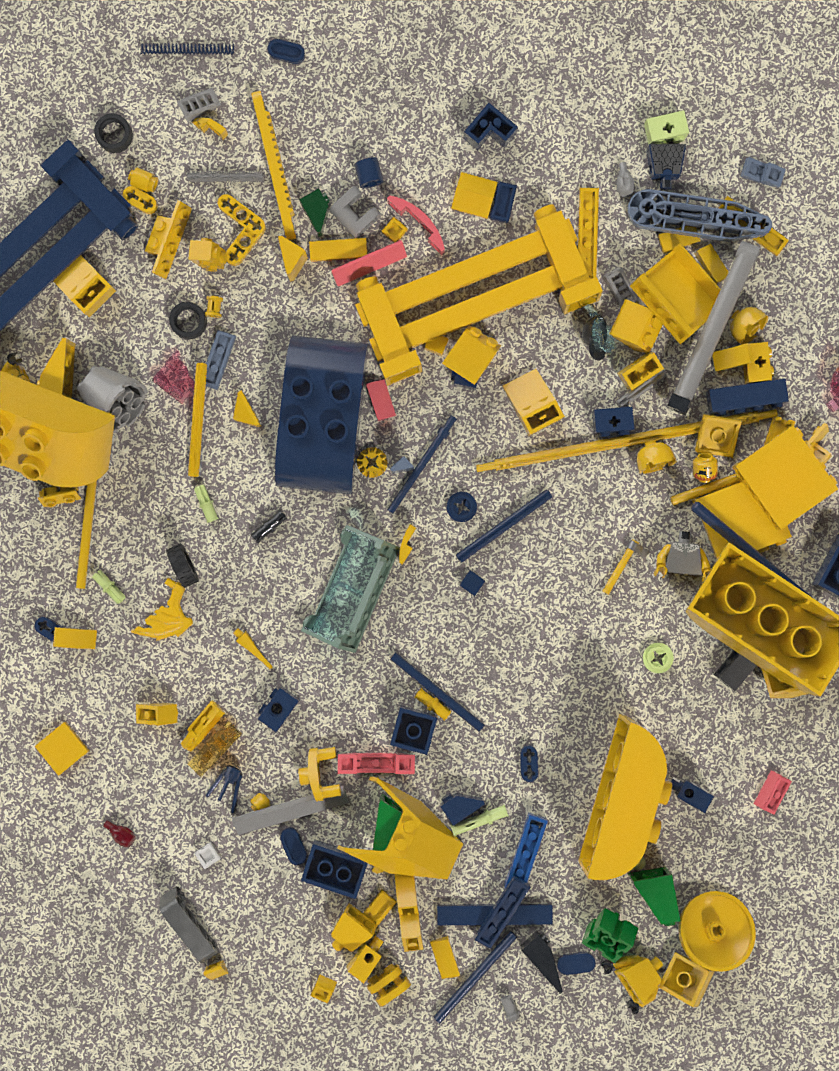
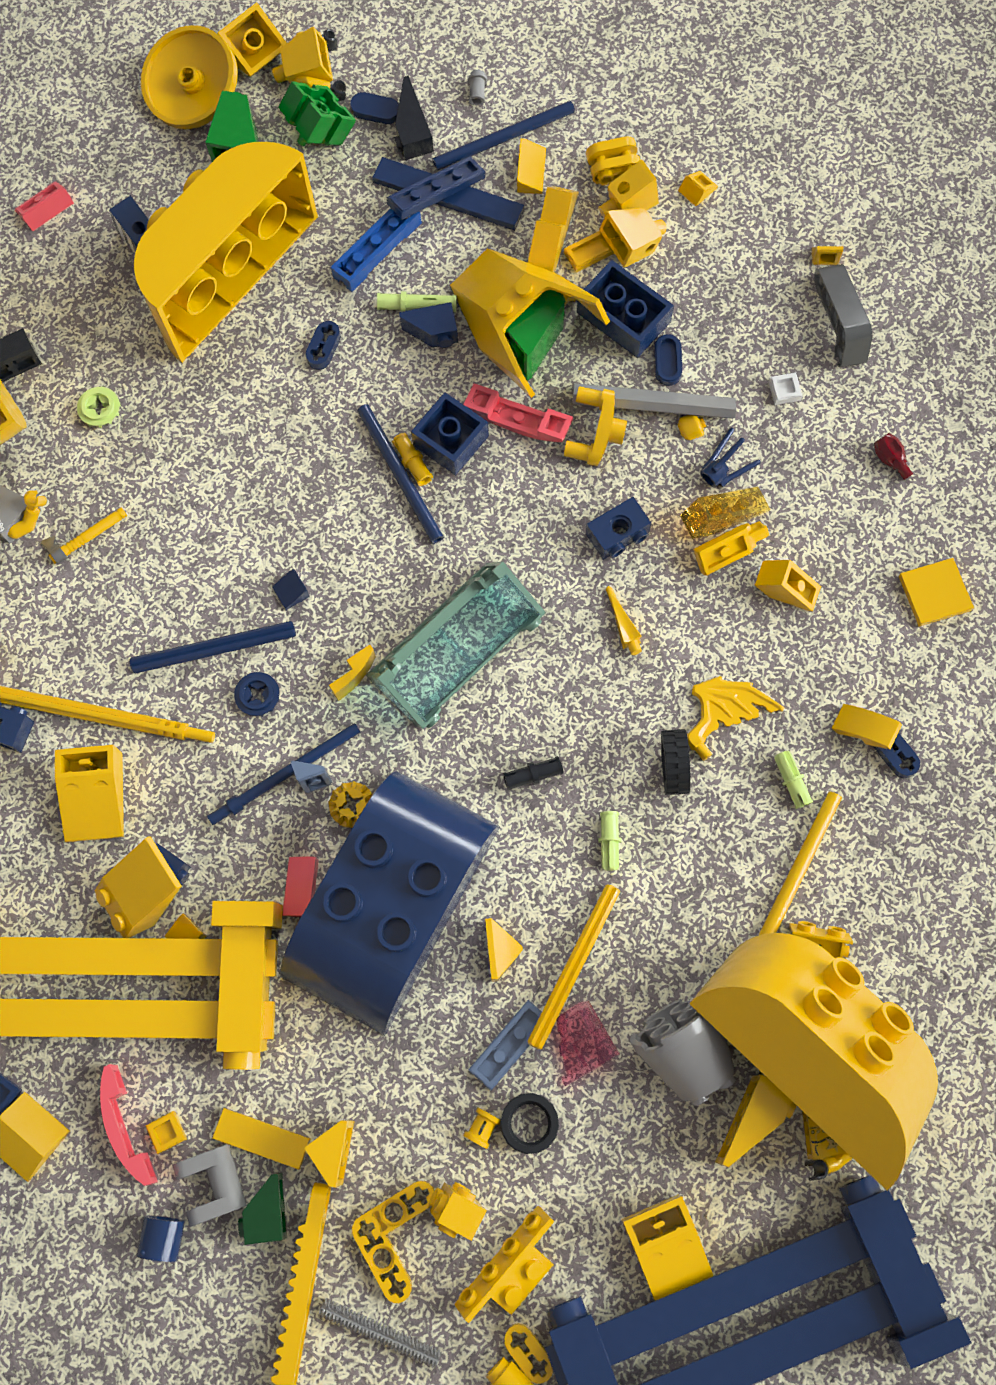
camera: 150 degrees left, 15 degrees down
coral slope [331,240,407,286] -> none

